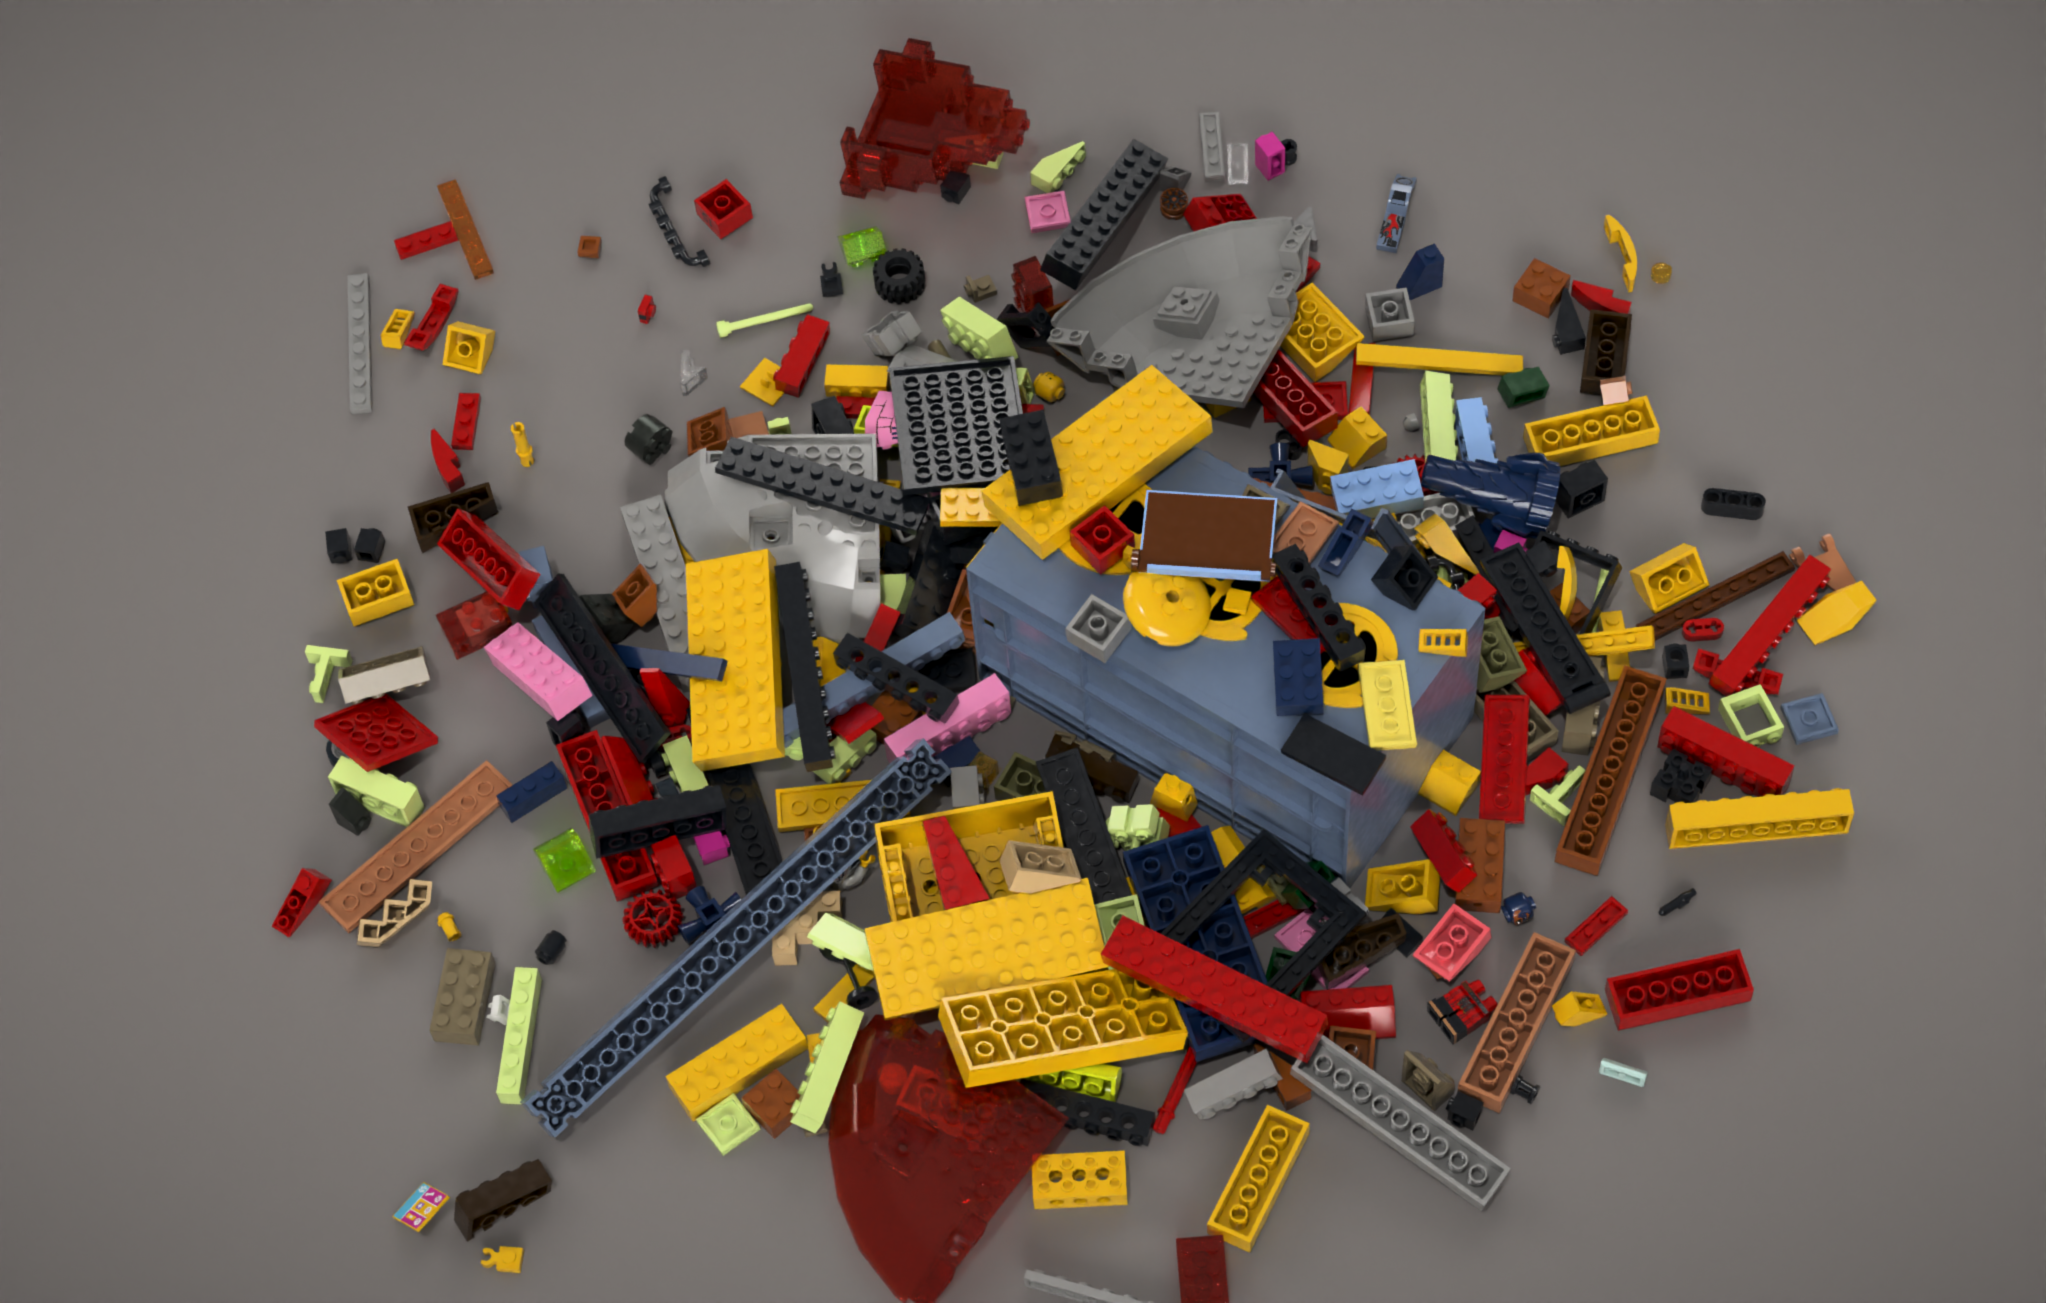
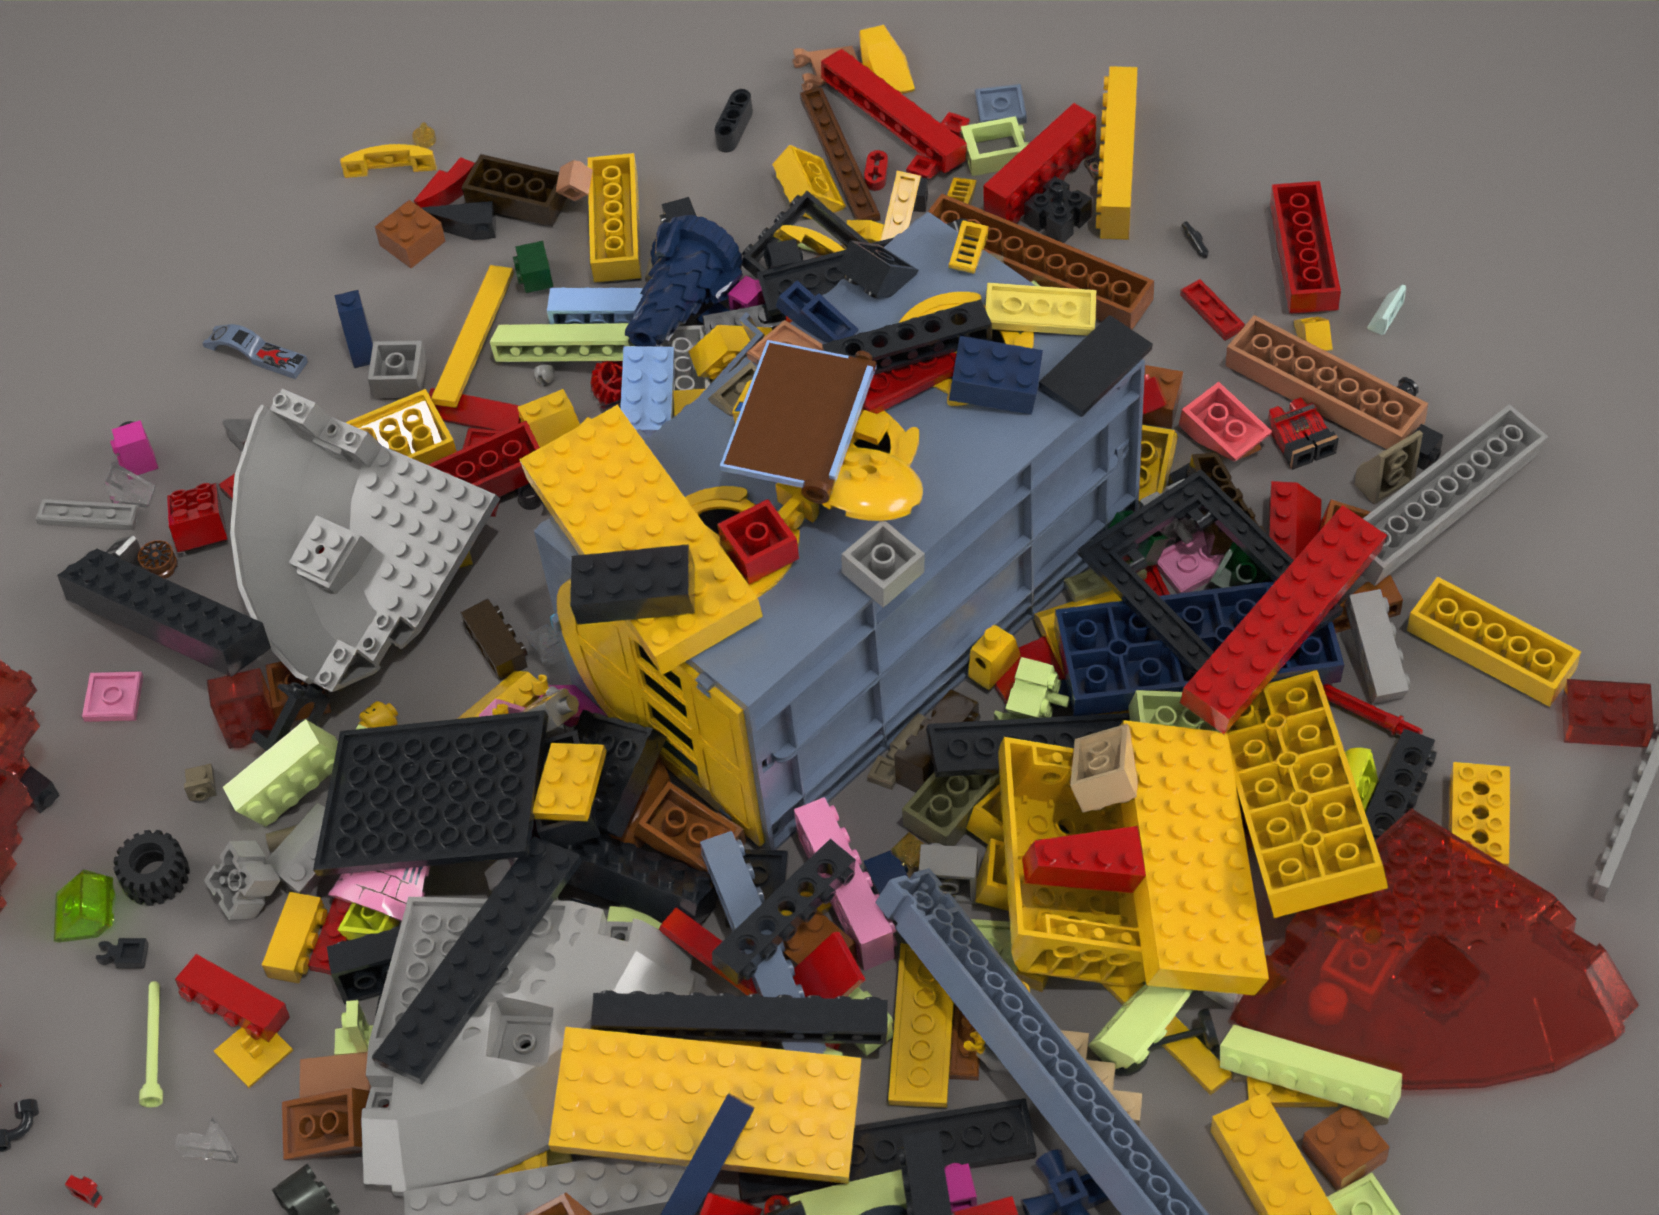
camera: 80 degrees left, 5 degrees down
yellowish green slope [1030,141,1086,193] -> none
dark blue head [1501,892,1536,925] -> none

